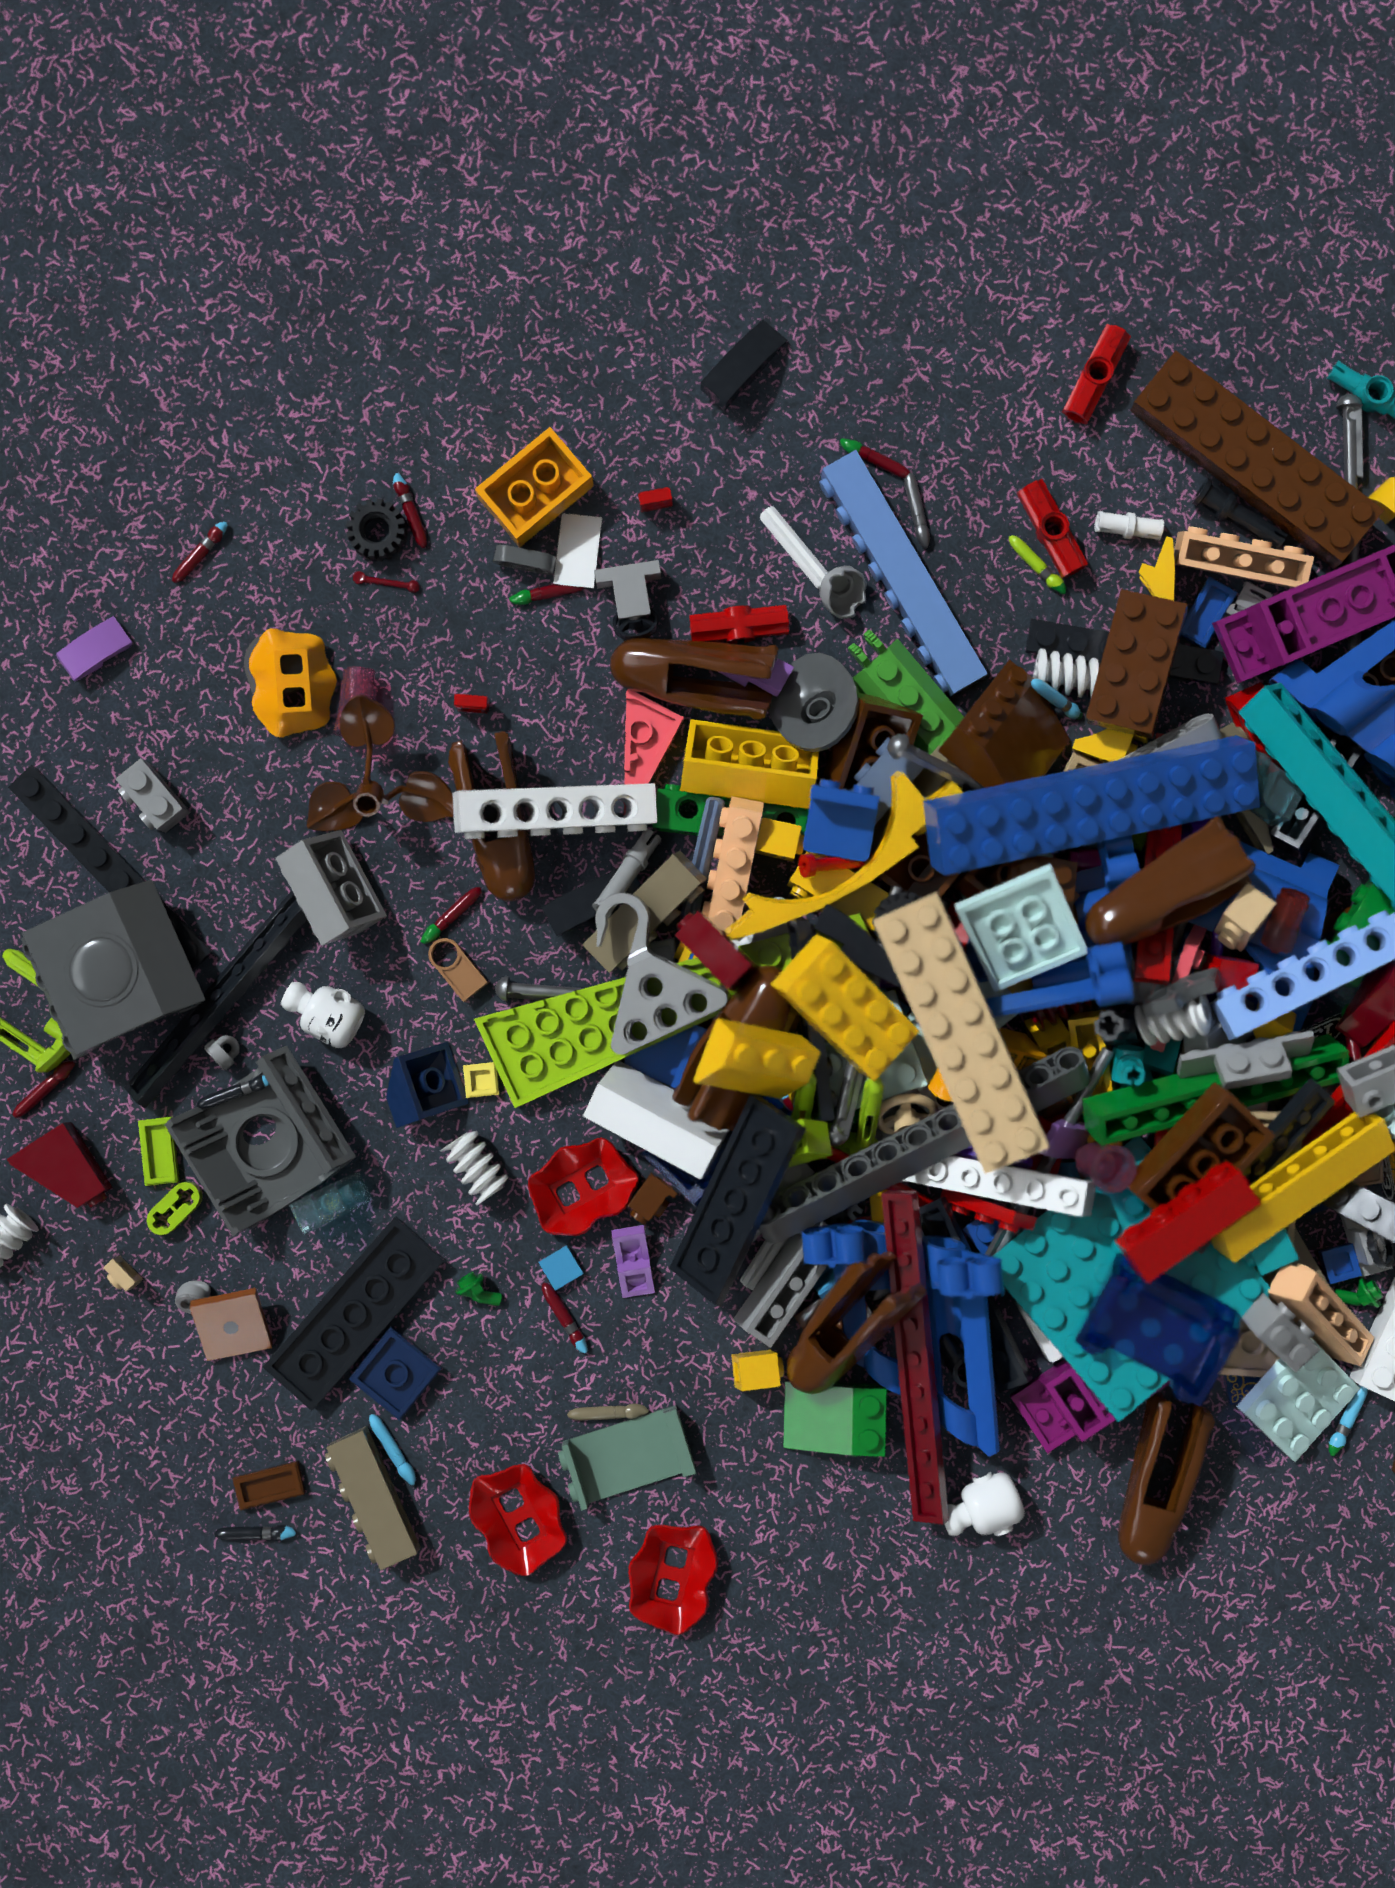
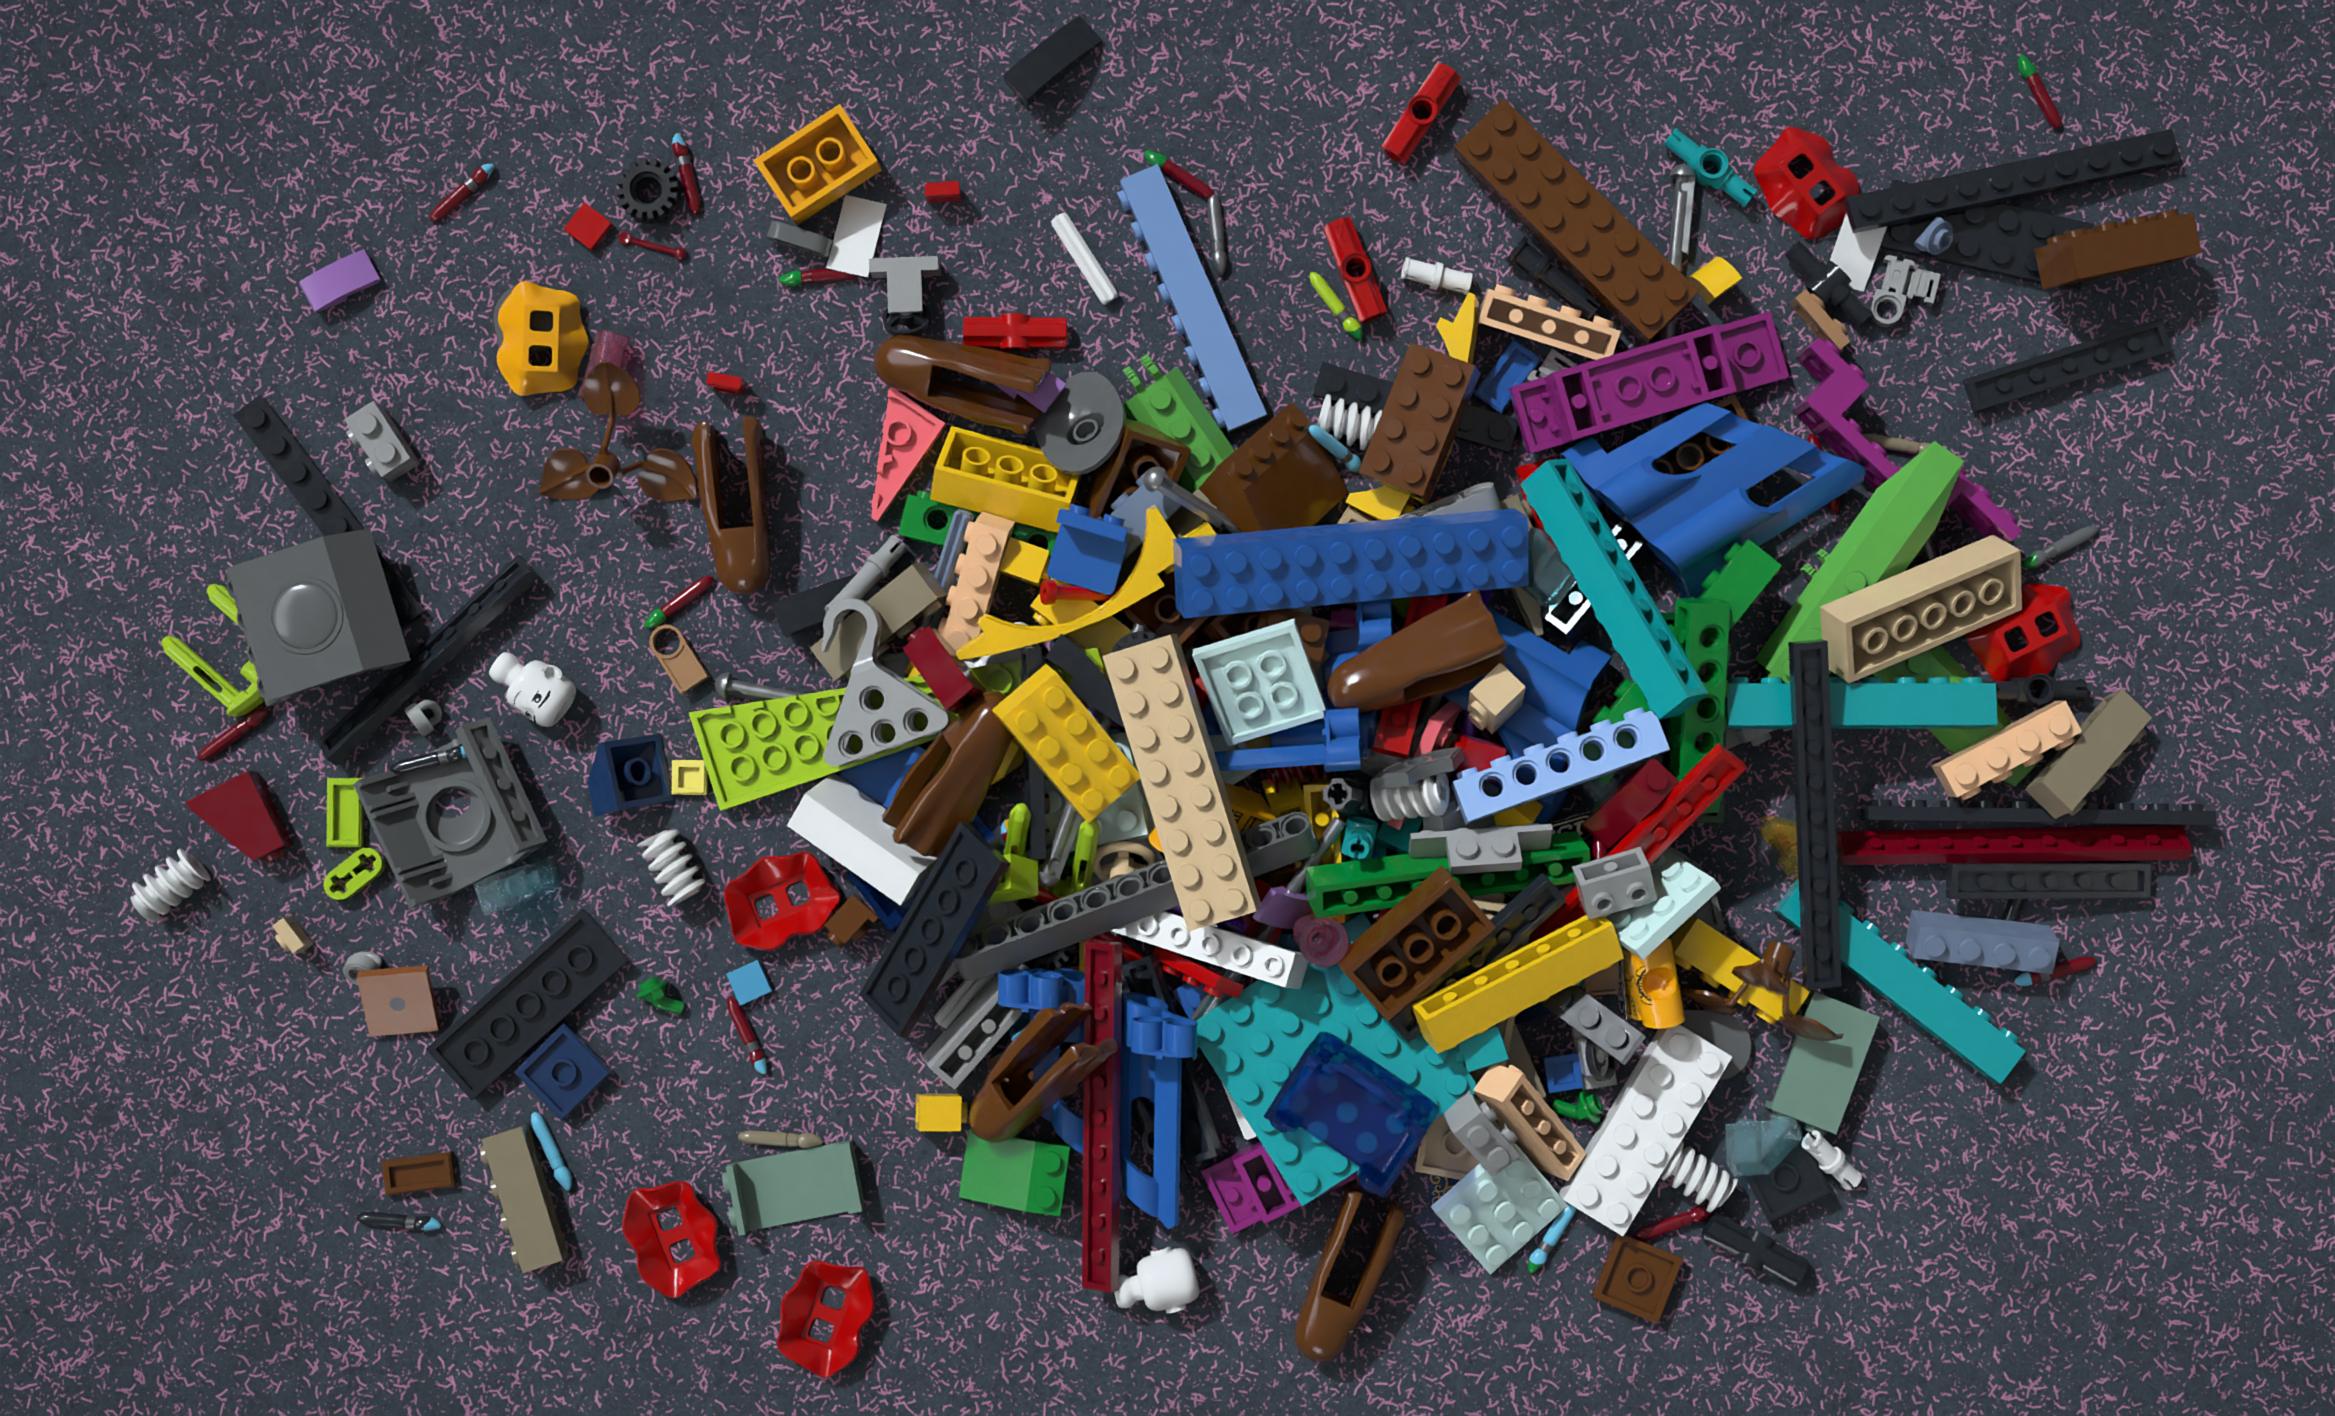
camera: 10 degrees right, 0 degrees up
light grey brick [275,830,387,946] -> none
white brick [453,783,657,839] -> none
medium lavender slope [611,1225,655,1298] -> none
yellow slope [693,1018,821,1099] -> none
light grey hair [819,565,867,619] -> none
red brick [1115,1161,1261,1284] -> none
clear red piece [1260,888,1310,954] -> none
none -> red tile [564,202,613,252]

